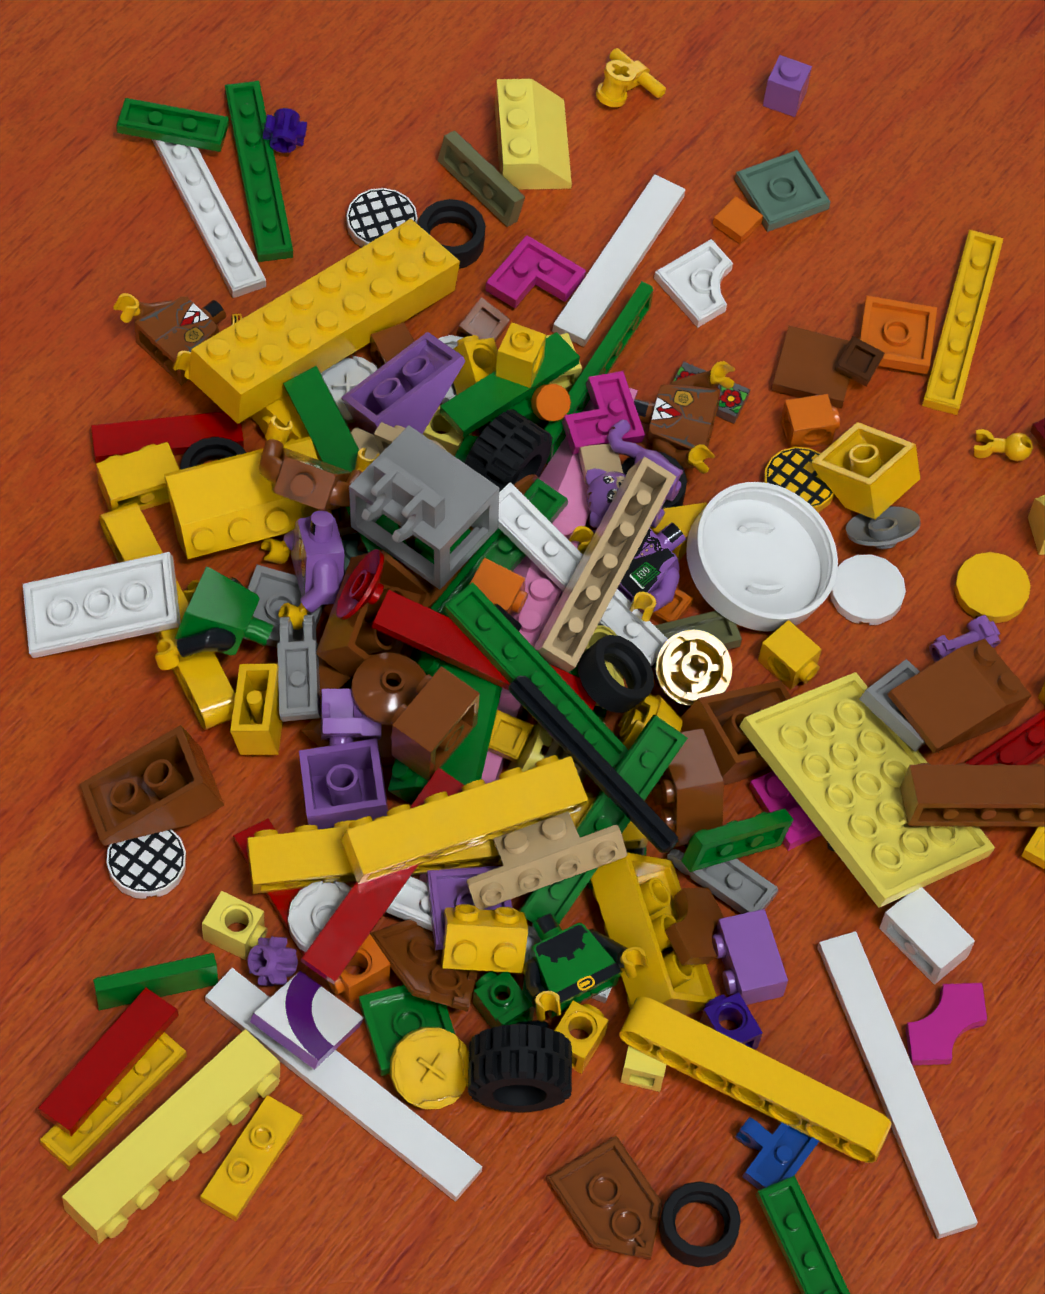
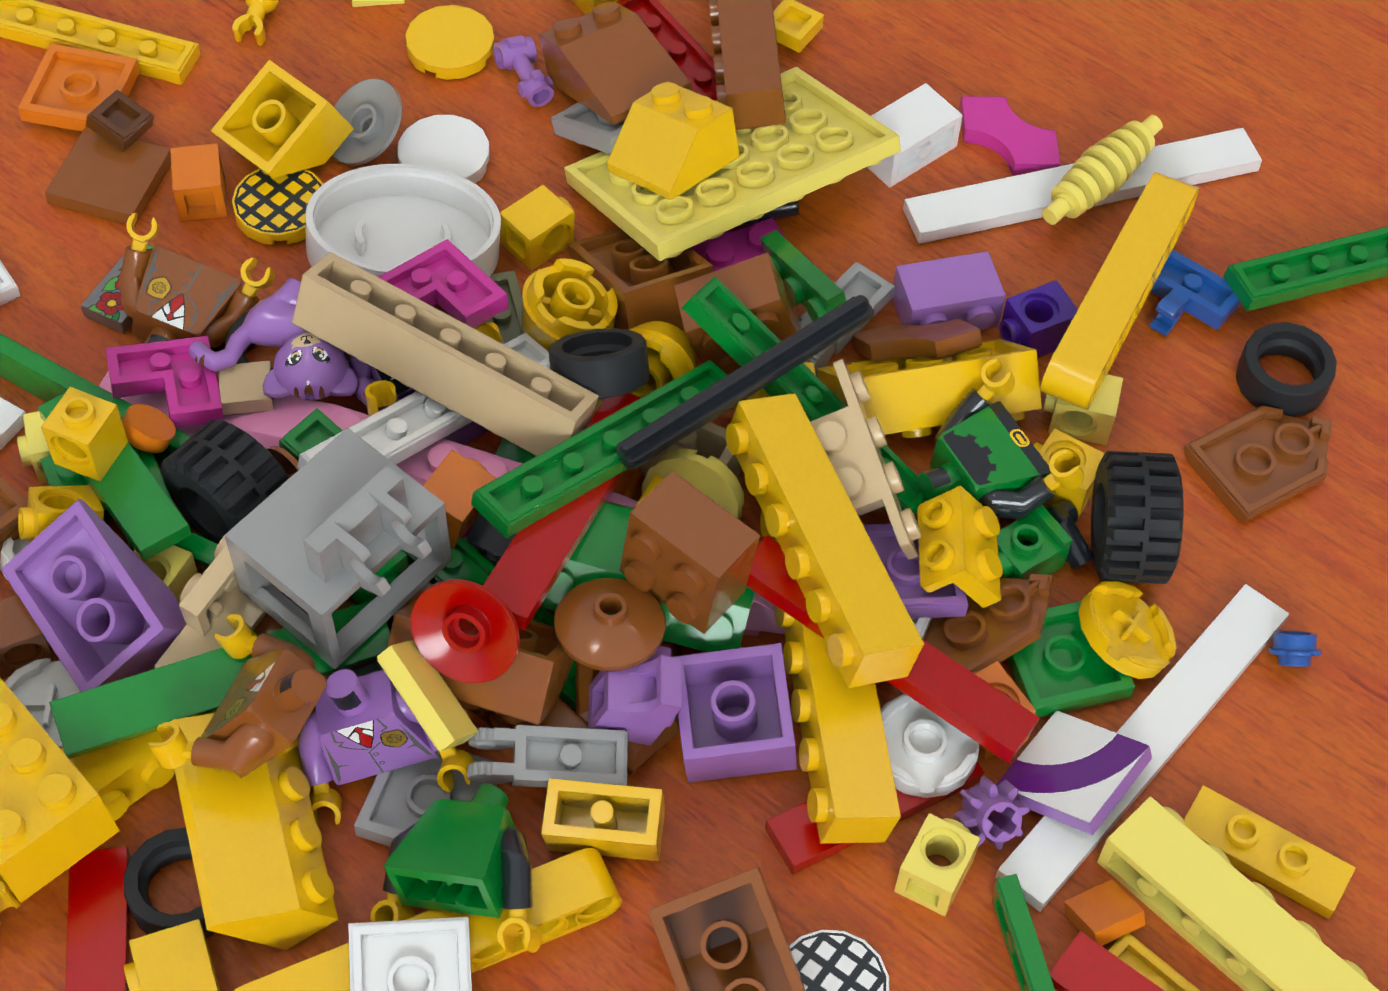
camera: 85 degrees left, 5 degrees down
none -> light yellow tile [377,640,479,752]
none -> dark pink plate [378,239,509,328]
none -> yellow slope [607,81,739,200]
none -> light yellow piece [1042,115,1163,225]
none -> orange tile [1064,879,1145,946]
none -> blue plate [1268,631,1322,667]

